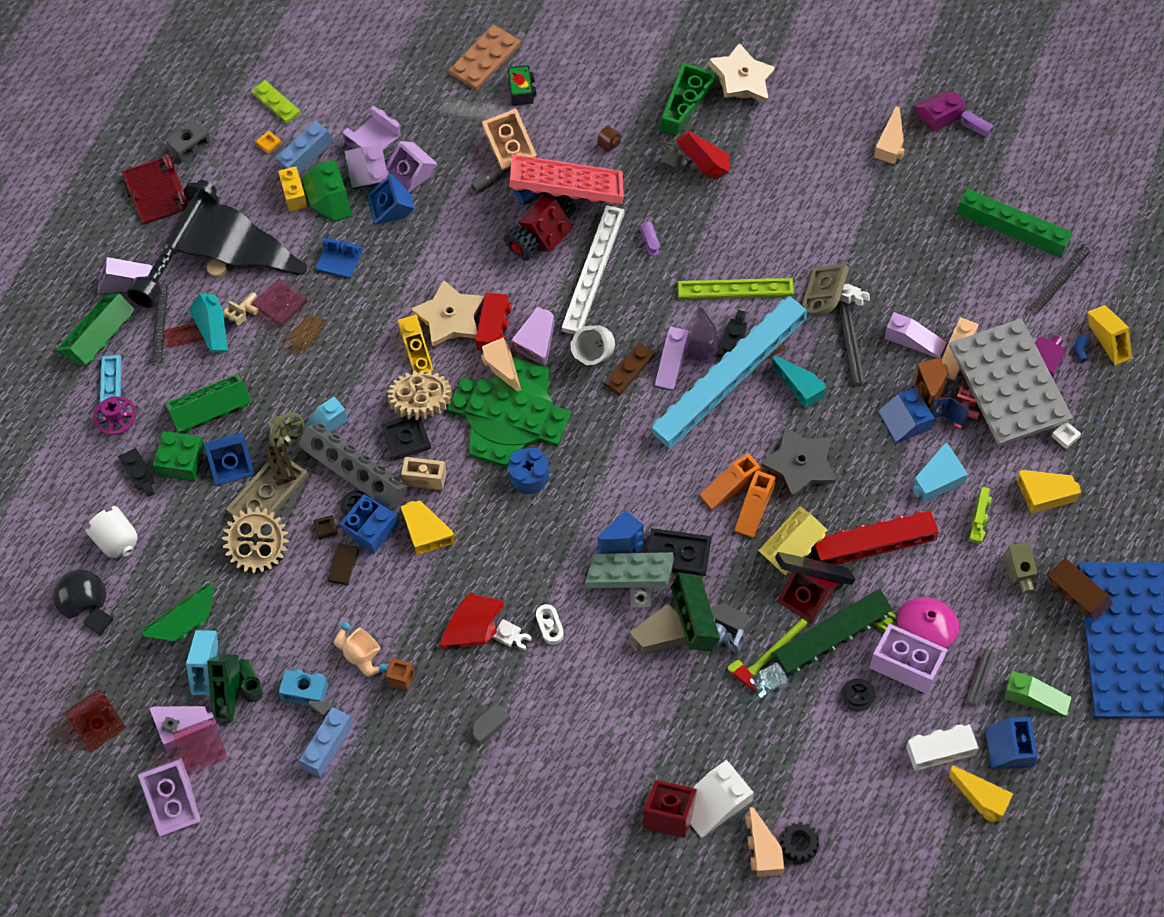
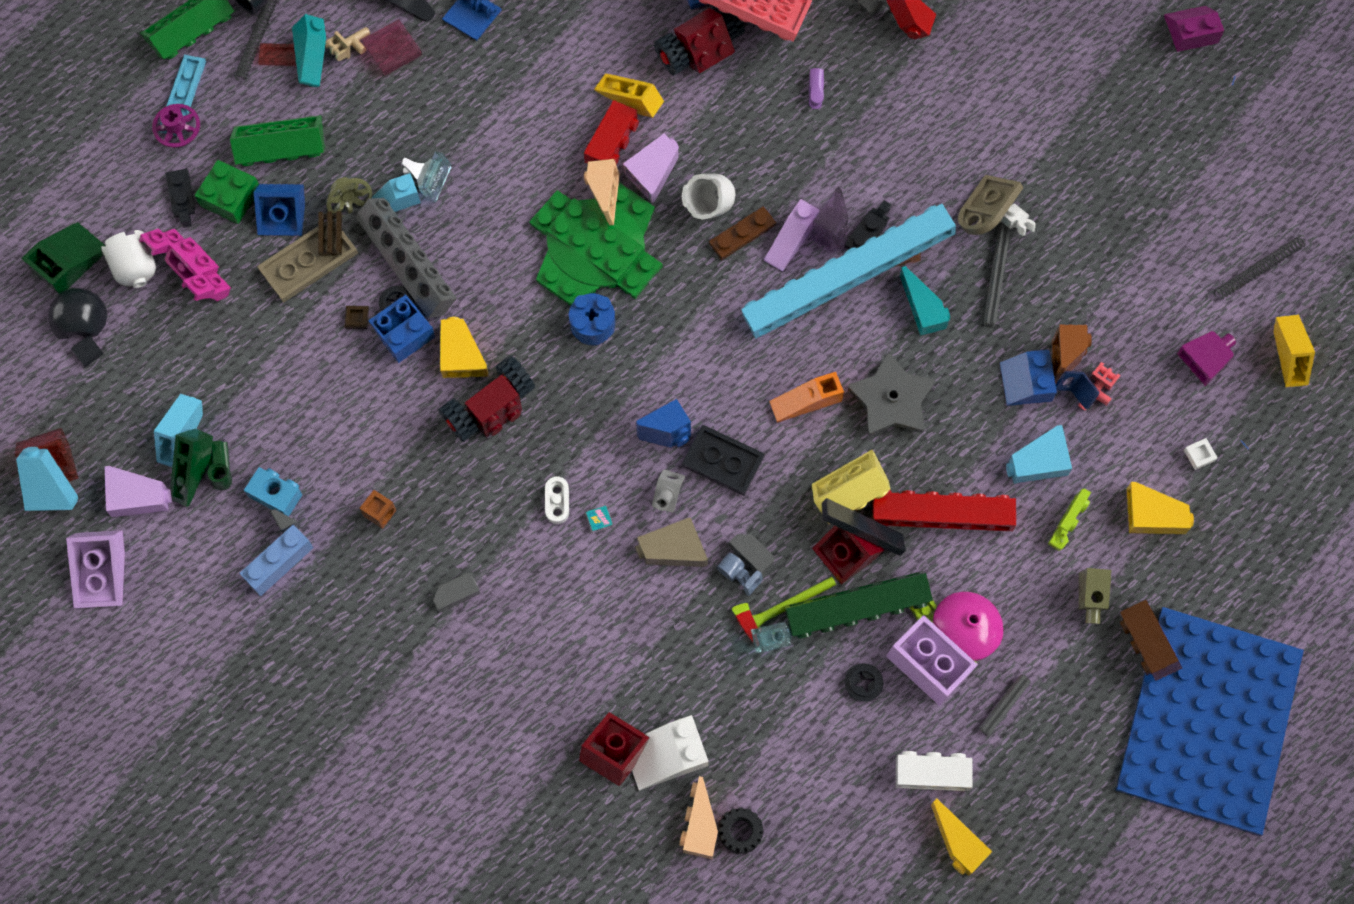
camera: 15 degrees right, 10 degrees up
green wedge [139,583,214,641] -> none
dark grey piece [161,716,180,734] -> none
clear pink plate [173,717,228,773] -> none
tan gear [222,507,289,573] -> none
clear orange piece [290,315,325,352] -> none
dark brown tile [328,543,359,585] -> none
light nougat piece [334,622,387,677] -> none
black plate [381,416,432,461] -> none
tan gear [388,370,452,420] -> none
yellow slope [397,314,433,374] -> none
tan brick [401,457,446,490] -> none
tan plate [412,281,484,346] -> none
red slope [440,594,504,649] -> none
white plate [493,619,532,651] -> none
white plate [562,205,624,335] -> none
sand green plate [585,553,674,588] -> none
dark green brick [670,573,720,652] -> none
lime tile [678,278,794,300] -> none
orange slope [734,470,775,538] -> none
light nougat slope [874,106,905,164] -> none
lavender slope [885,312,947,358] -> none
light nougat slope [942,317,979,381] -> none
light grey plate [949,318,1073,446] -> none
green brick [957,188,1073,258] -> none
medium lavender bar [961,111,994,138] -> none
blue slope [985,717,1038,769] -> none
bright green slope [1004,671,1071,717] -> none
blue arm [1073,335,1091,363] -> none
none -> medium azure slope [16,447,78,511]
none -> dark green slope [21,222,106,294]
none -> dark pink bracket [139,228,231,301]
none -> clear light blue piece [401,152,452,202]
none -> brick [438,355,535,442]
none -> tile [585,504,614,535]
none -> yellow slope [594,73,664,118]

